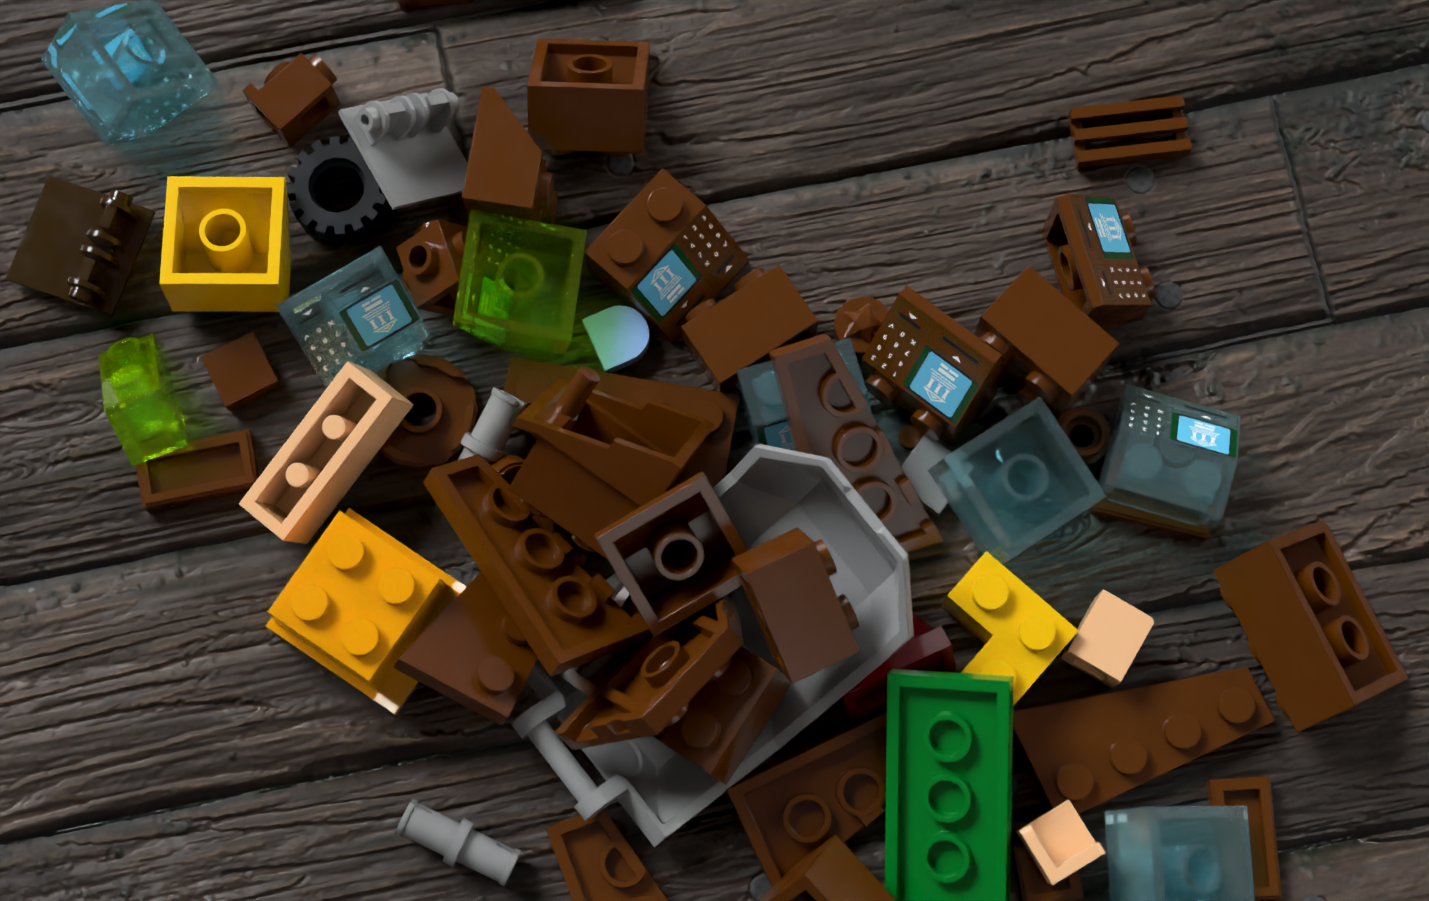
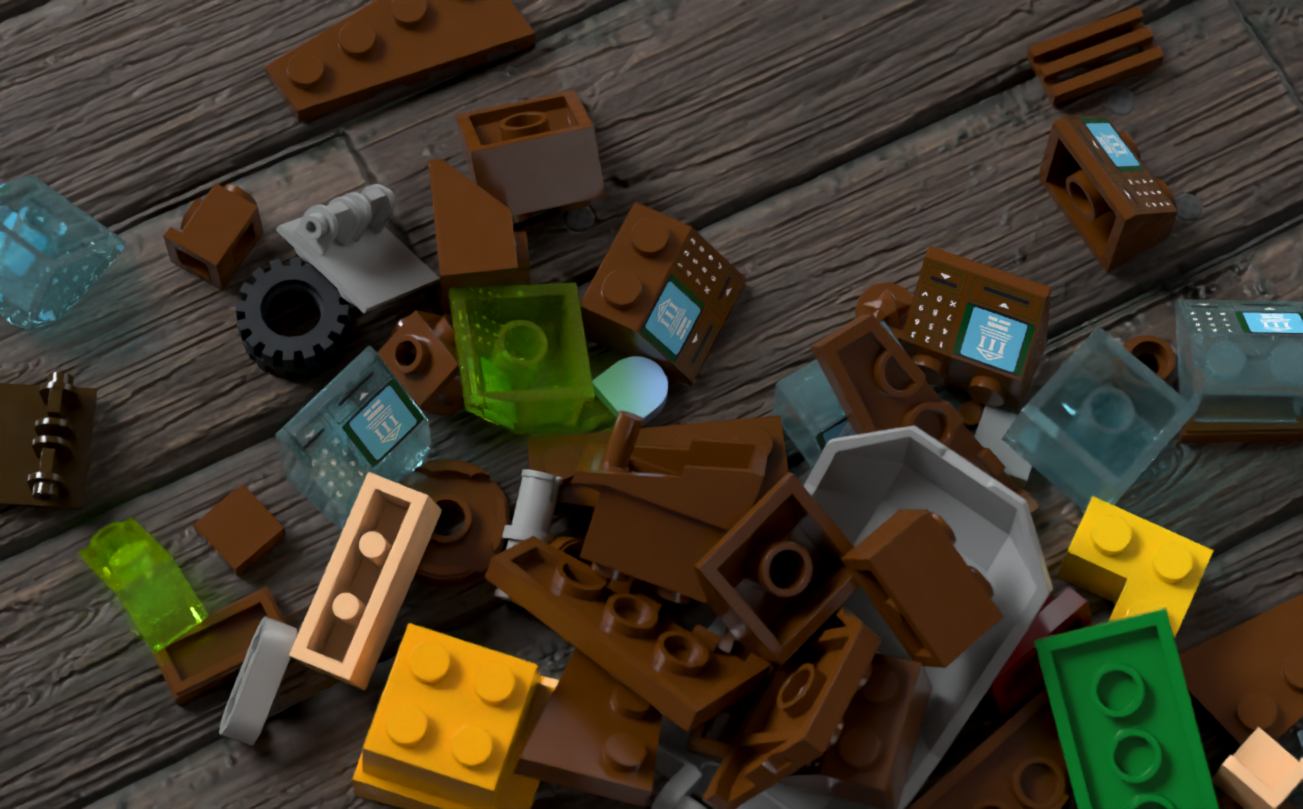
camera: 20 degrees left, 10 degrees down
yellow slope [159,176,291,312] -> none
reddish brown brick [681,264,818,393] -> none
reddish brown brick [974,265,1120,421] -> none
light nougat panel [1060,589,1154,688] -> none
none -> light grey beam [219,617,297,746]

